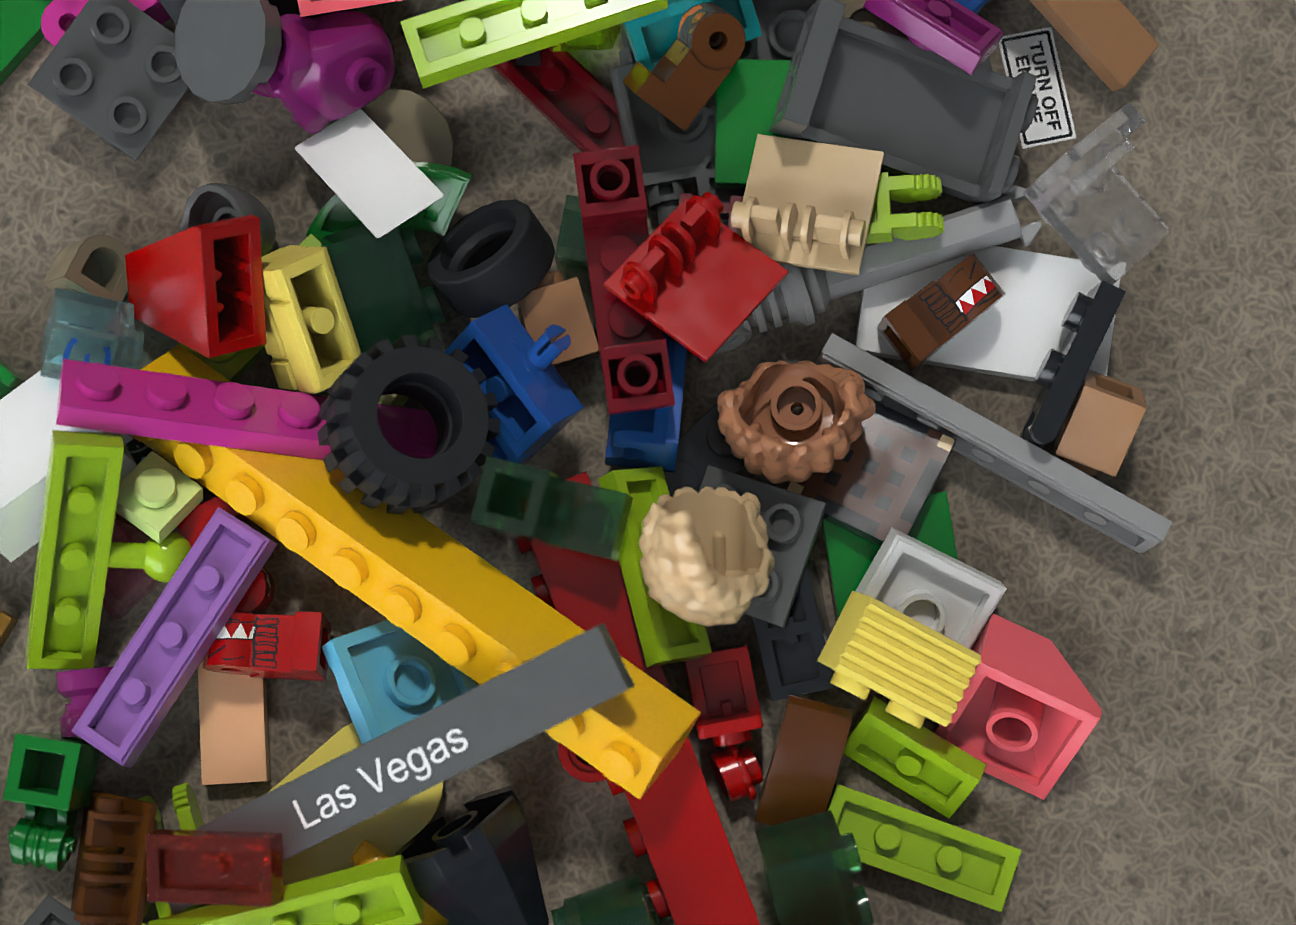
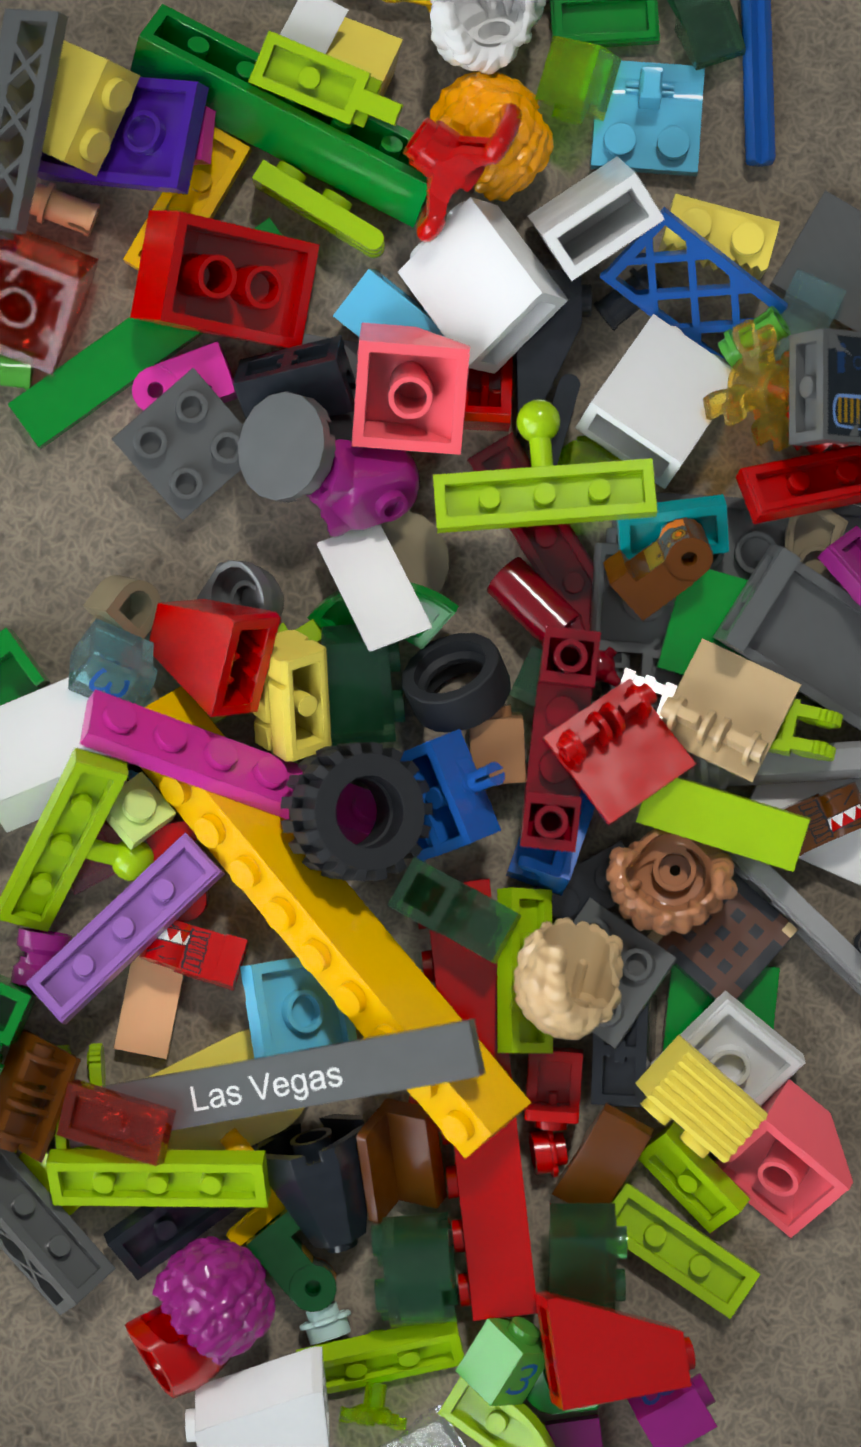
camera: 20 degrees right, 5 degrees up
none -> reddish brown panel [356,1098,447,1224]
none -> dark red wheel [487,557,621,687]
none -> lime tile [636,777,811,872]

